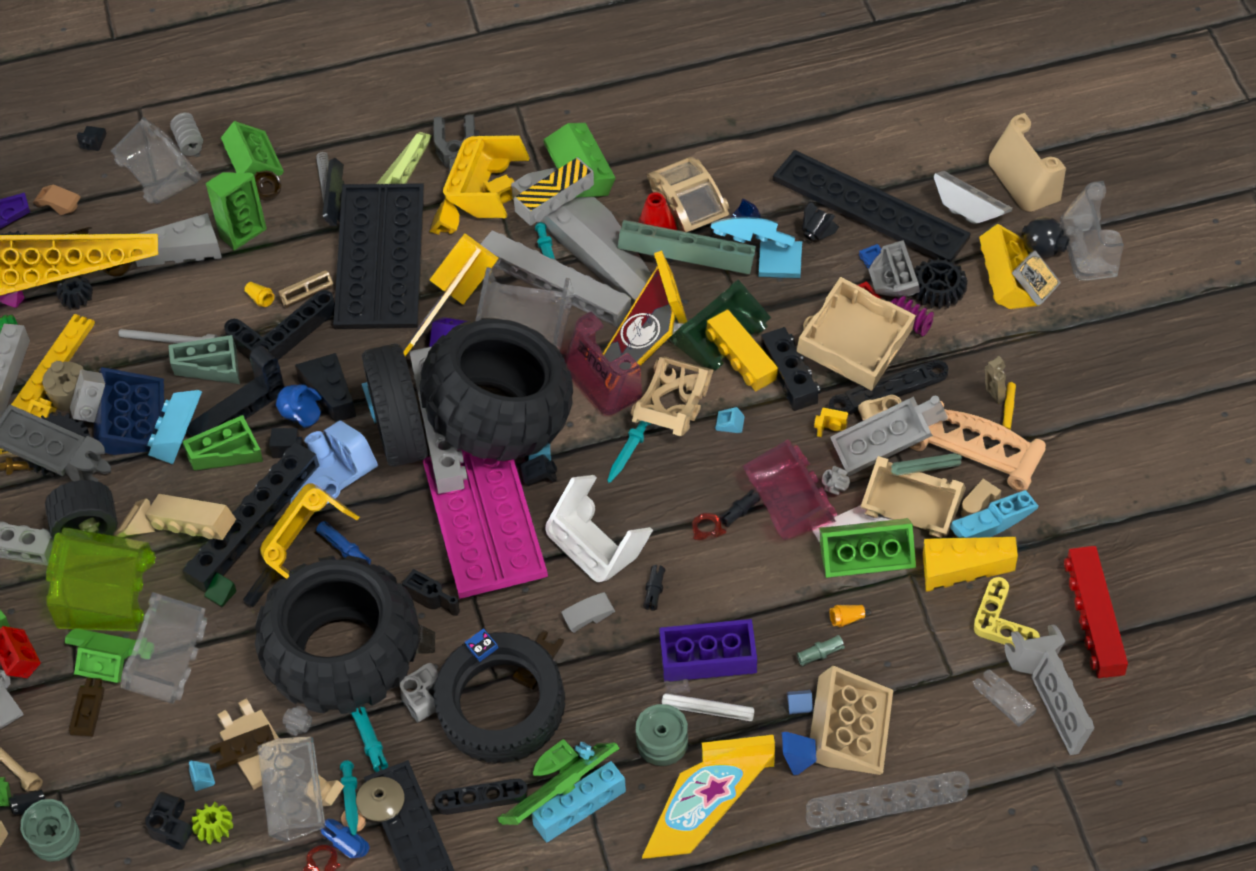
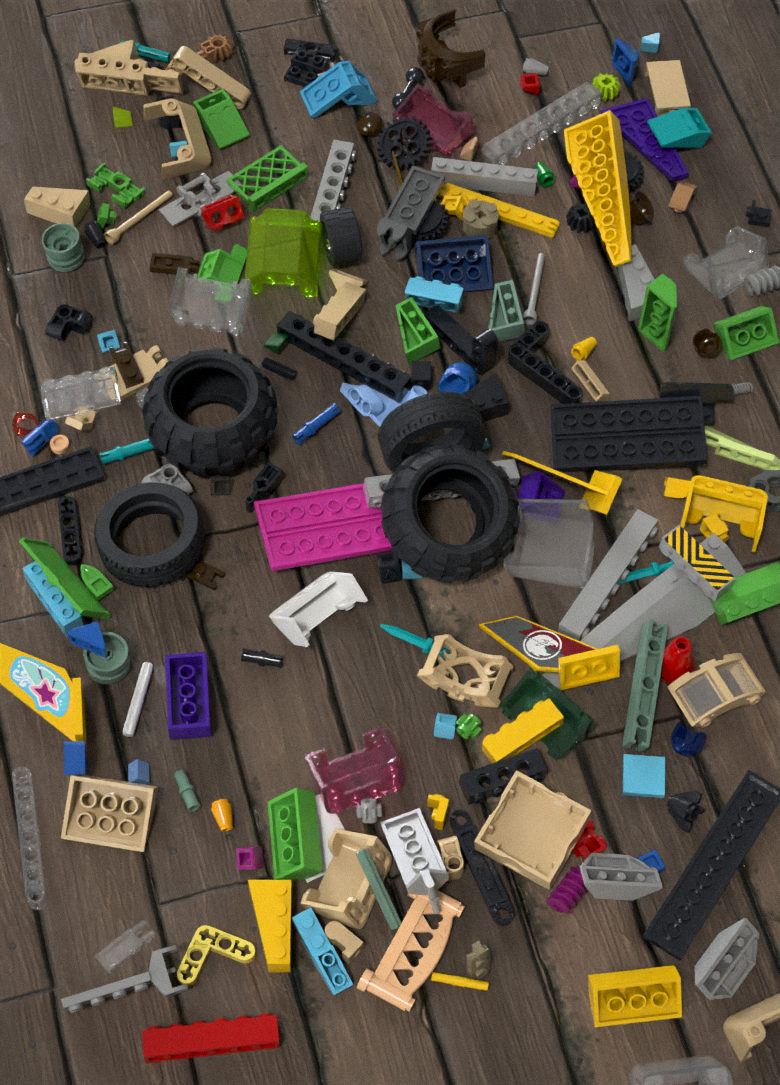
camera: 85 degrees right, 5 degrees up
light grey brick [70,370,105,422] -> none
lime gear [192,802,233,845] -> none
yellow windscreen [260,483,360,579] -> none
teal sword [340,760,358,835] -> none
dark tan dish [356,777,405,822] -> none
tile [465,628,498,662] -> none
light grey slope [561,592,615,633] -> none
clear pink windscreen [565,311,642,415] -> none
medium azure axle [574,741,595,760] -> none
clear red piece [692,513,727,540] -> none
medium azure slope [710,217,795,248] -> none
black pin [719,489,761,527] -> none
black gear [914,257,968,309] -> none
tile [1012,250,1061,306] -> none
black brick [1021,216,1070,258] -> none
none -> blue slope [67,622,108,658]
none -> magenta slope [236,846,263,870]
none -> bright green gear [455,713,482,739]

